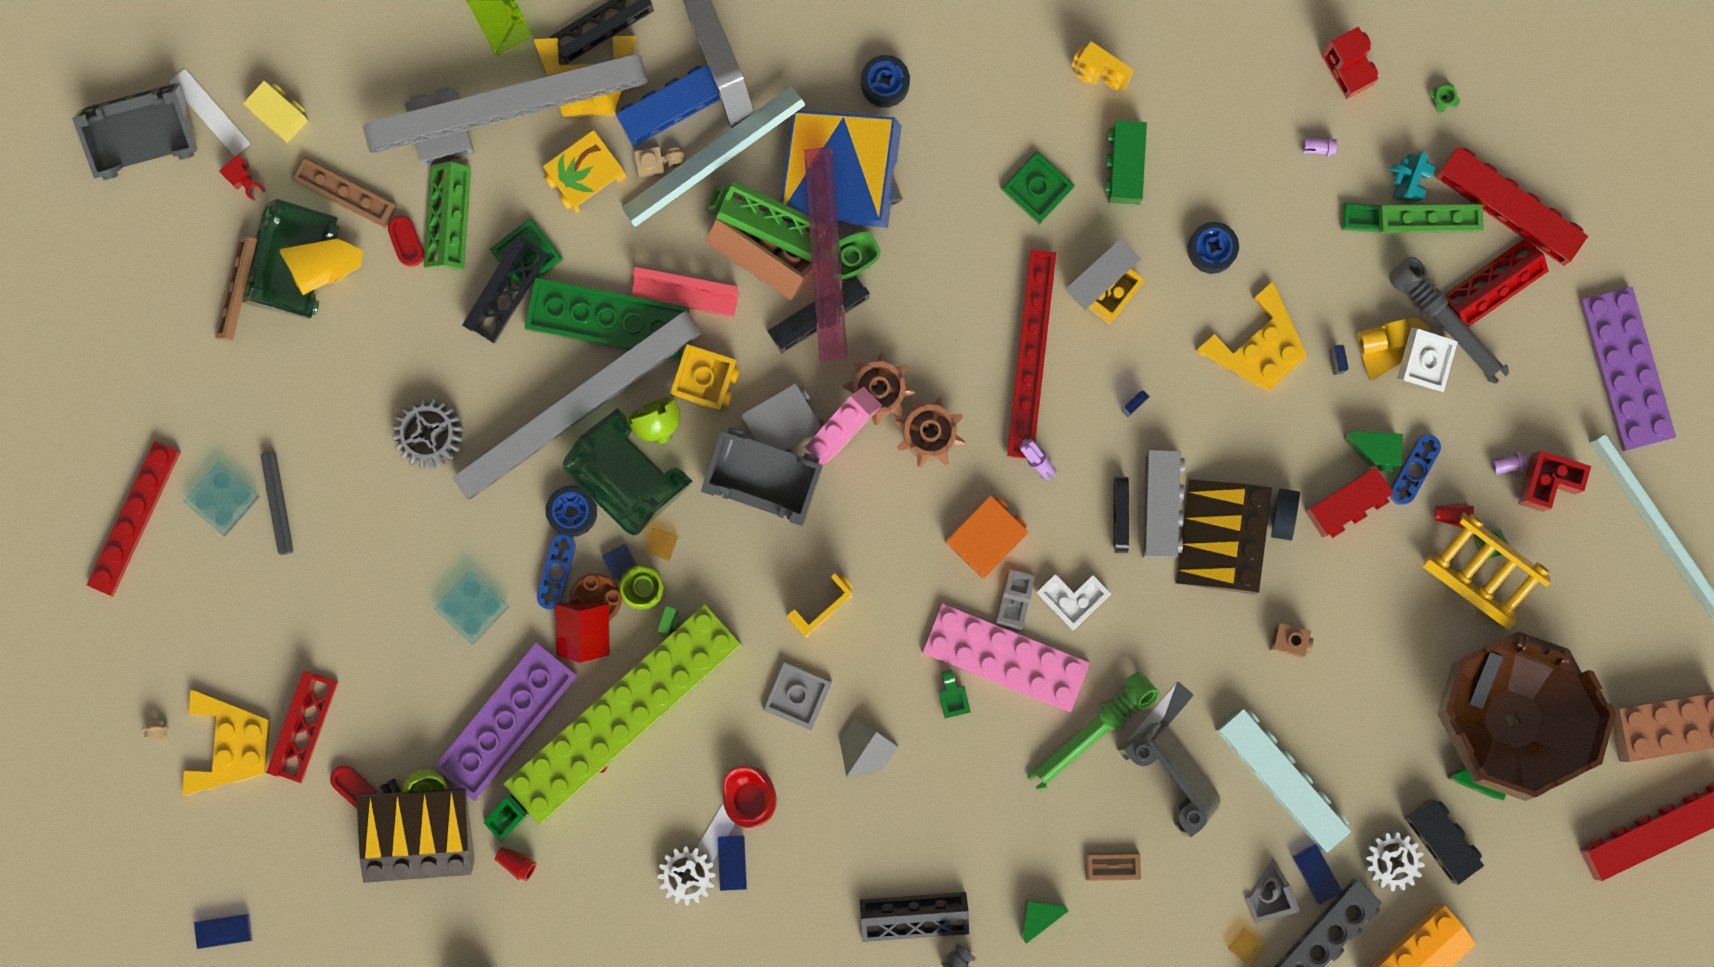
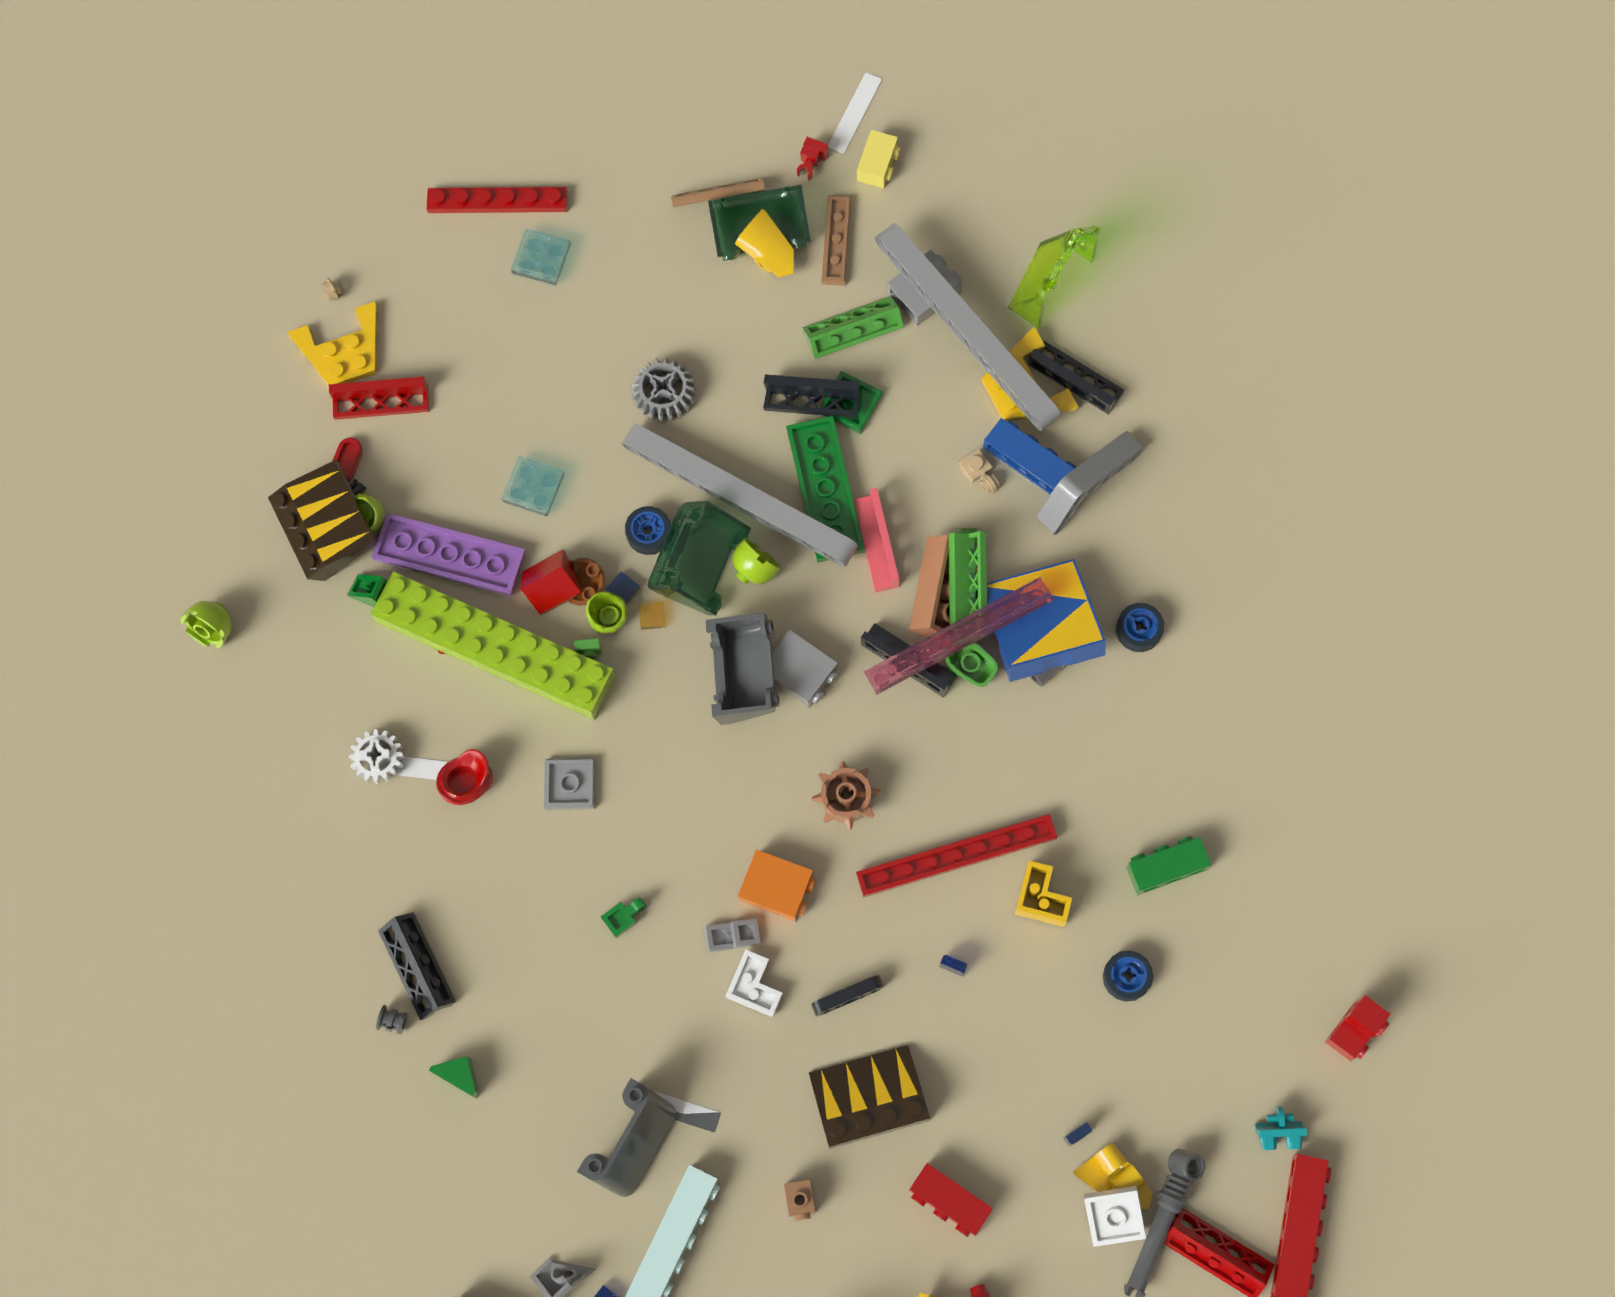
camera: 75 degrees right, 10 degrees down
dark grey windscreen [72,83,198,180] -> none
clear blue tile [194,914,253,949] -> none
dark grey axle [261,452,293,555] -> none
red tile [388,216,424,267] -> none
red cone [495,847,537,881] -> none
blue beam [537,534,576,610] -> none
yellow panel [543,130,626,213] -> none
light aqua tile [622,86,805,227] -> none
yellow plate [670,344,741,412] -> none
clear blue tile [718,835,747,891] -> none
yellow panel [787,573,853,638] -> none
bright pink brick [805,387,882,466] -> none
light grey slope [839,717,898,777] -> none
nougat brick [843,353,915,425] -> none
bright pink plate [923,604,1090,713] -> none
green tile [1001,151,1075,225] -> none
lavender axle [1020,439,1056,480] -> none
bright green piece [1027,672,1160,791] -> none
light grey sticker [1066,238,1141,310] -> none
yellow plate [1071,41,1134,92] -> none
medium nougat tile [1086,852,1141,881] -> none
light grey brick [1143,450,1185,559] -> none
yellow wing [1196,282,1307,392] -> none
clear yellow tile [1228,928,1266,966] -> none
black wheel [1271,488,1300,541] -> none
lavender pin [1303,136,1337,157] -> none
green tile [1342,203,1382,233] -> none
green slope [1344,431,1403,472] -> none
bright green plate [1378,204,1484,233] -> none
blue beam [1390,435,1441,505] -> none
bright green plate [1430,83,1460,112] -> none

